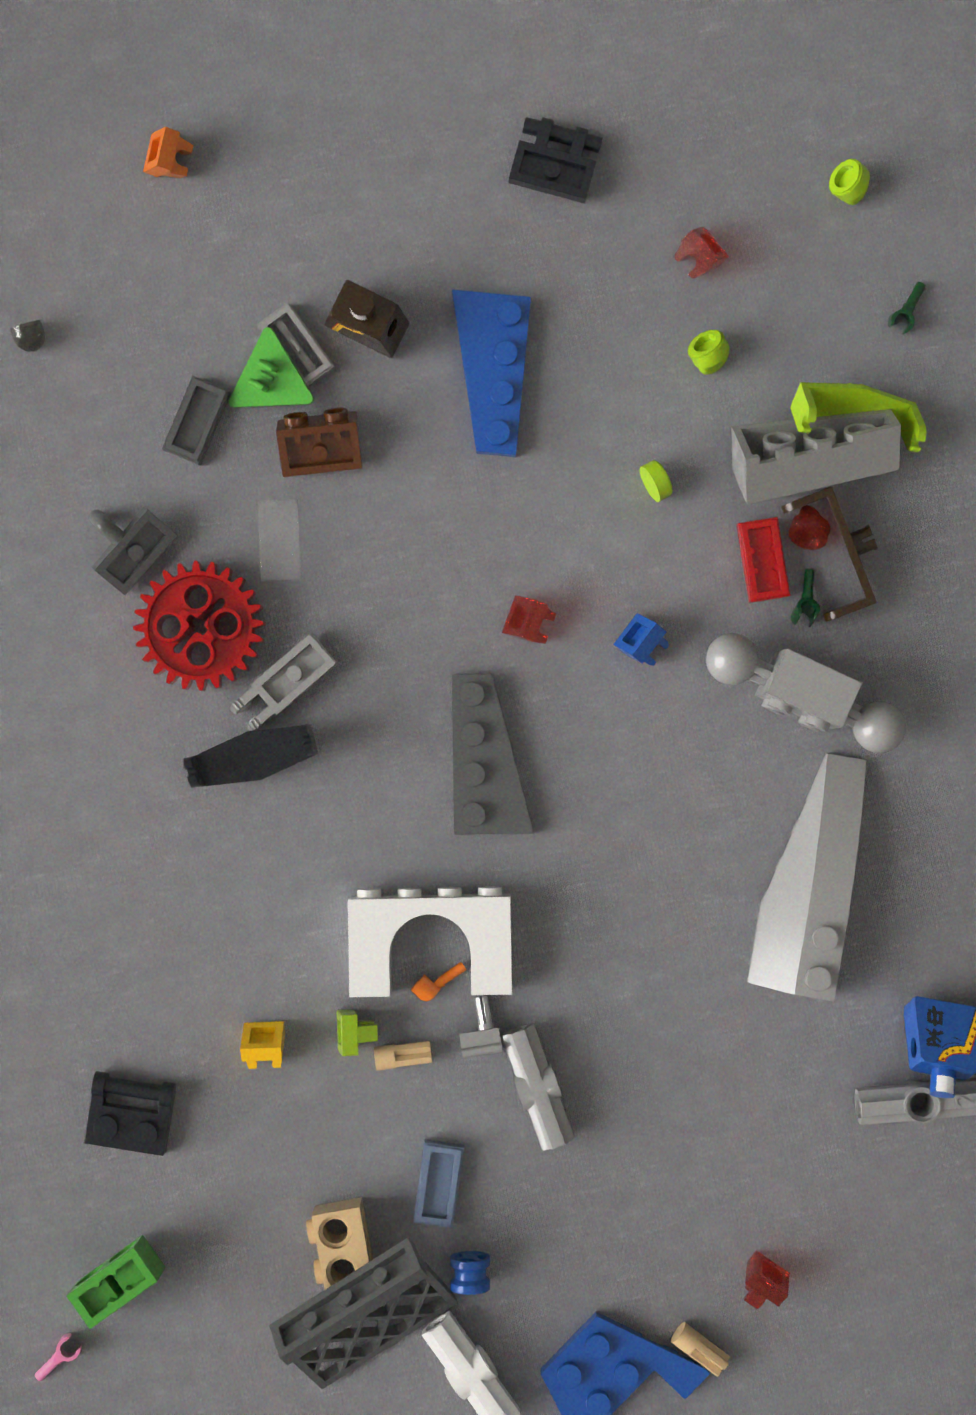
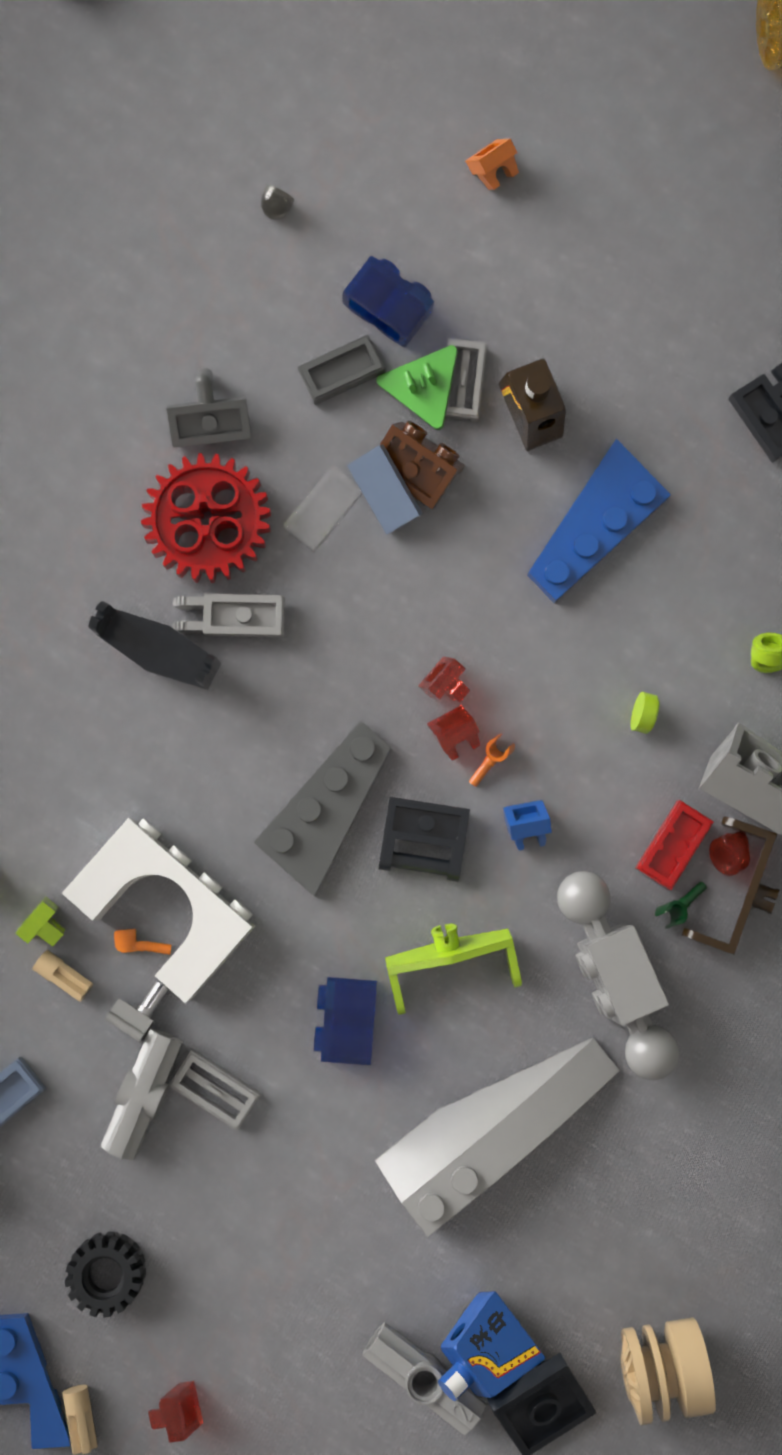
camera: 45 degrees right, 5 degrees down
none -> black tyre [65,1231,146,1318]
none -> light grey tile [168,1049,261,1131]
none -> clear blue brick [314,976,377,1065]
none -> clear blue brick [342,256,434,348]
none -> sand blue tile [347,444,423,535]
none -> black plate [378,797,470,882]
none -> lime piece [385,923,522,1015]
none -> clear red tile [418,656,470,703]
none -> orange hand [469,733,515,787]

